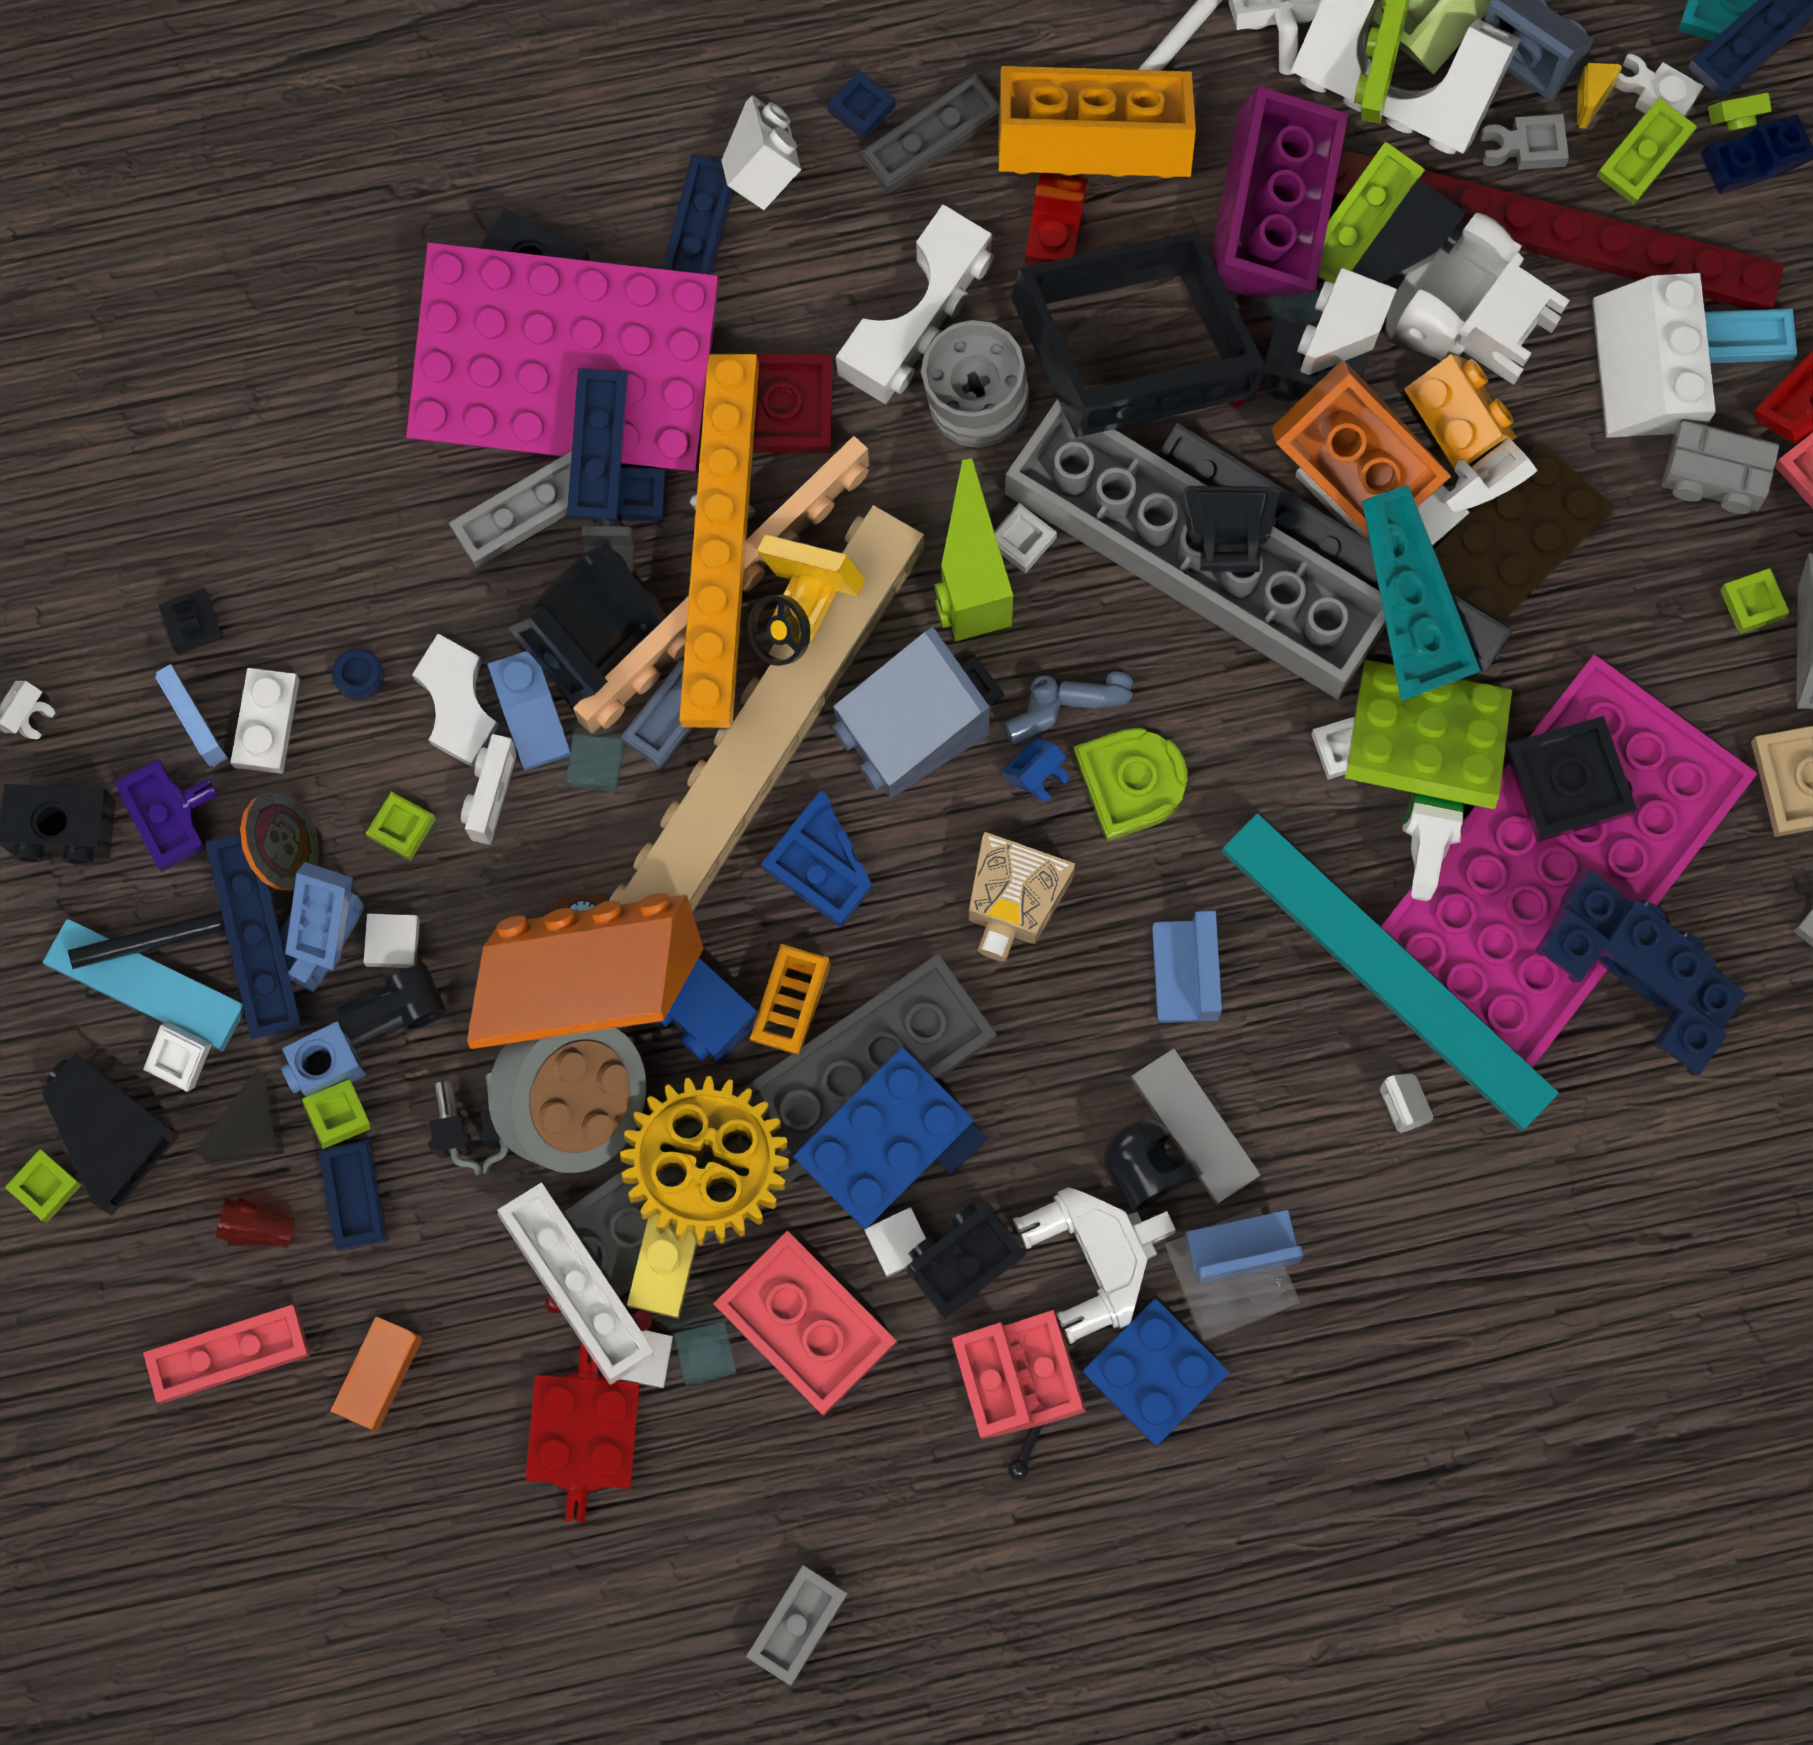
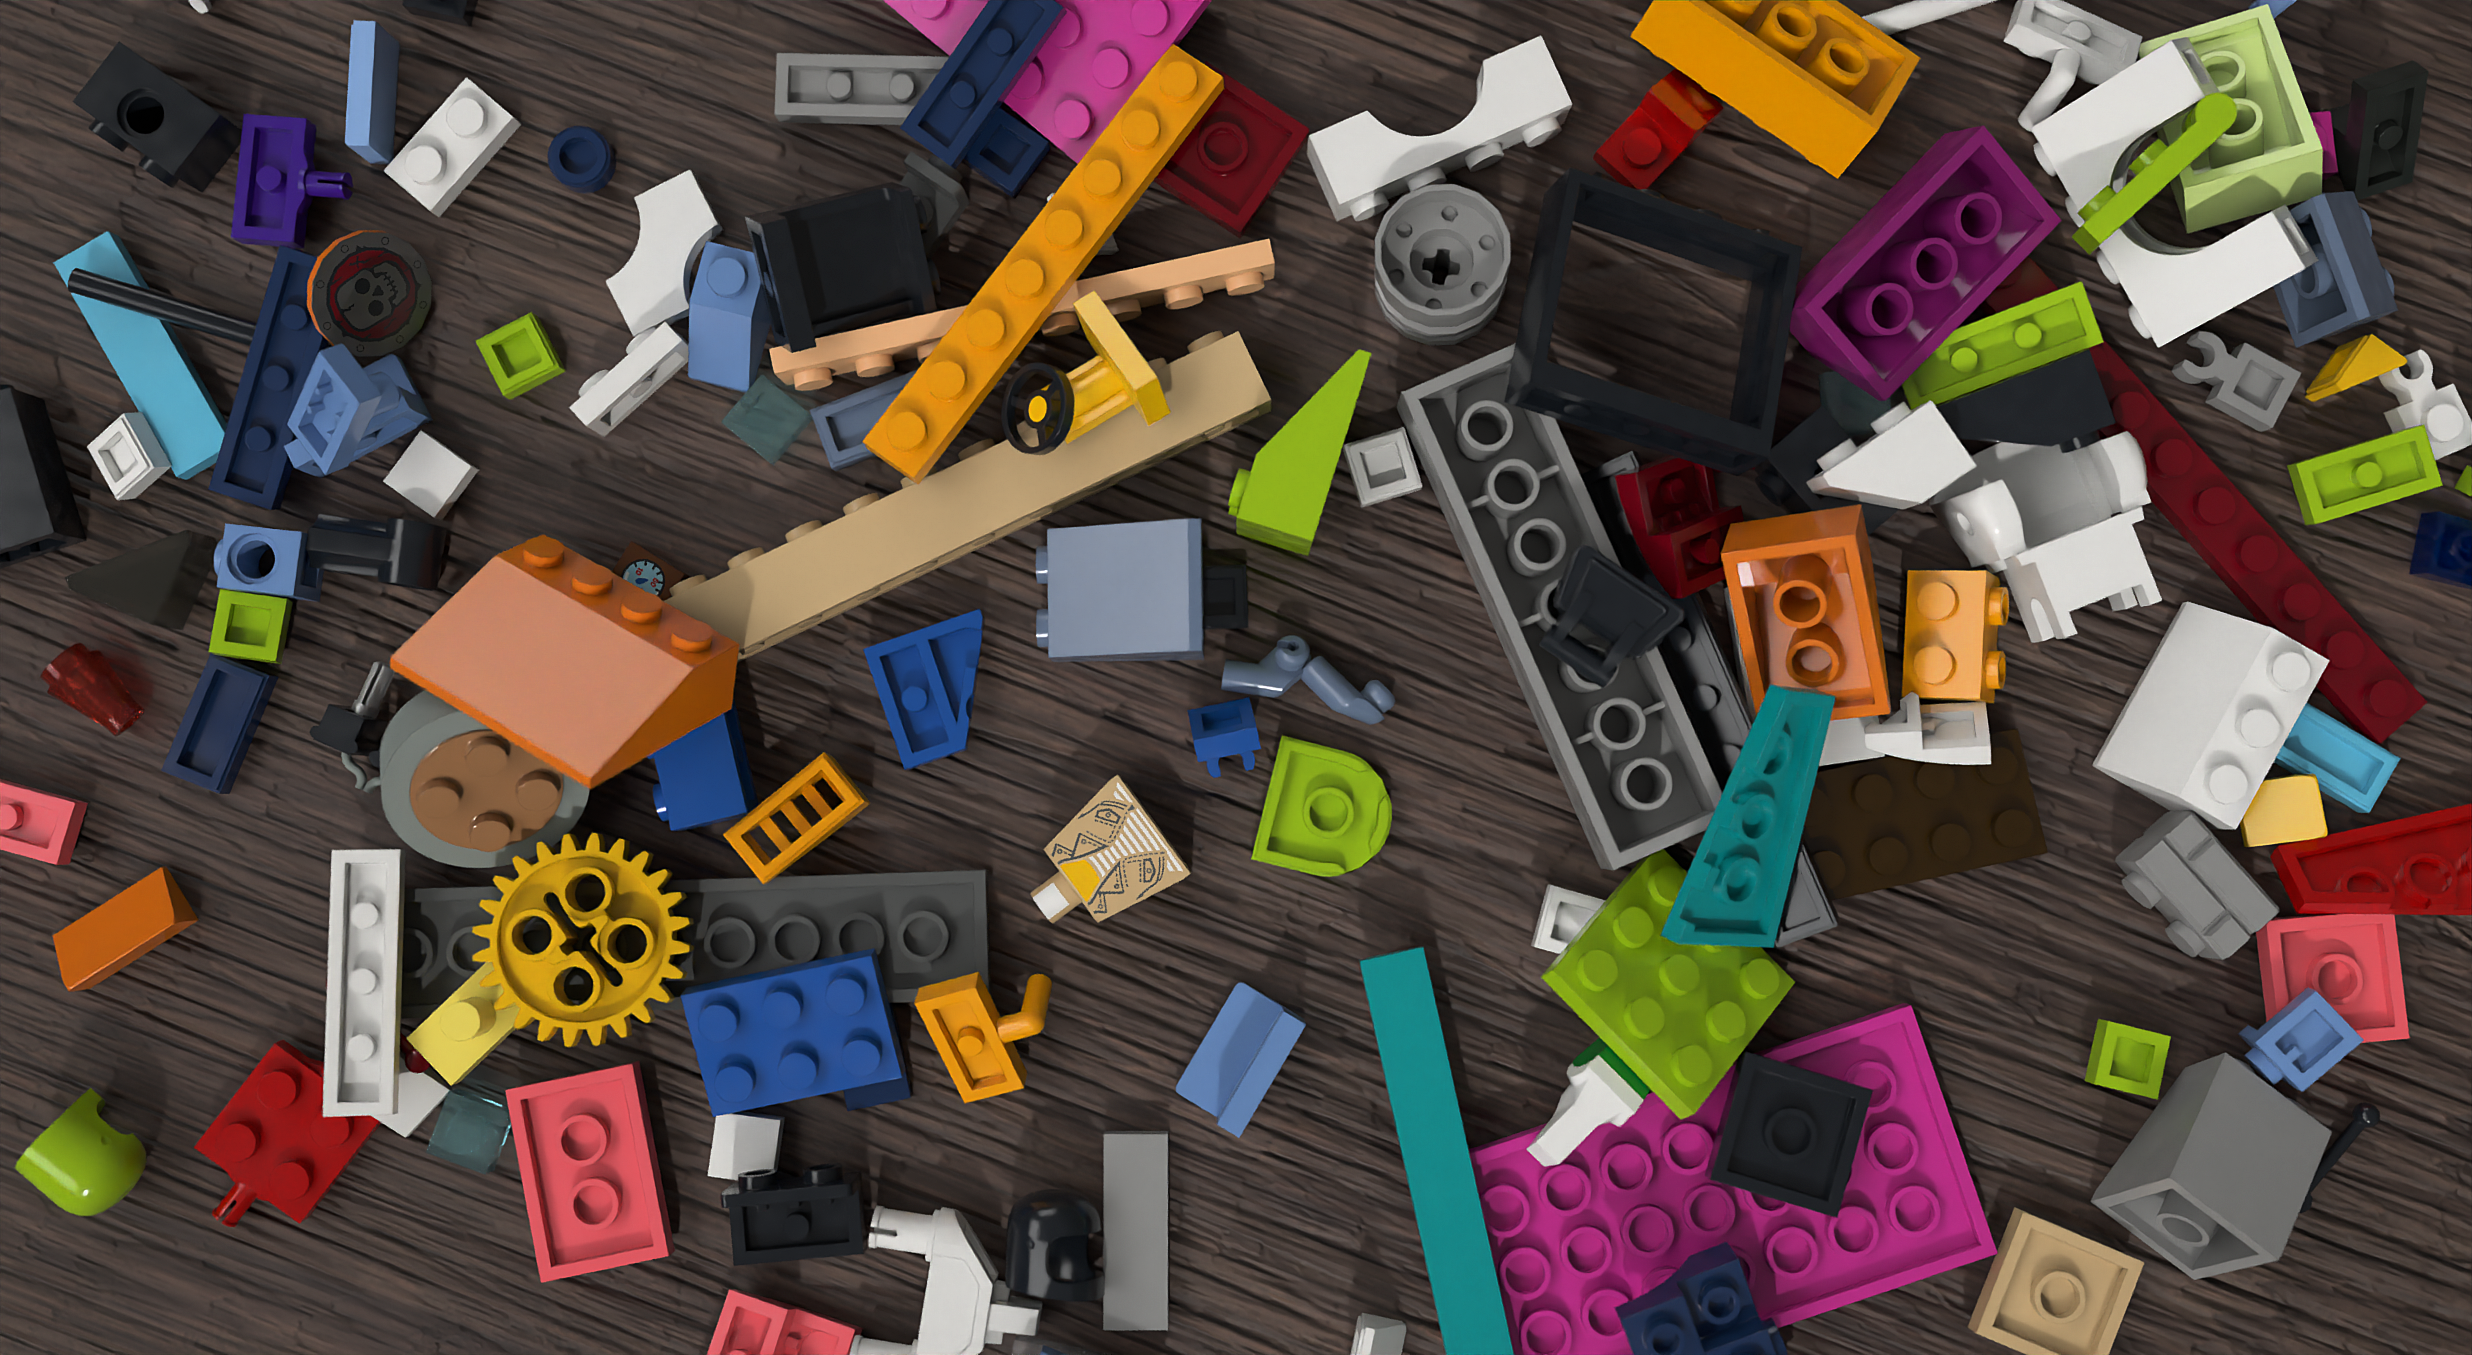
camera: 30 degrees right, 10 degrees up
none -> lime helmet [15,1088,147,1216]
none -> light orange plate [914,972,1052,1103]
none -> dark red slope [1615,455,1744,599]
none -> yellow slope [2240,773,2328,847]

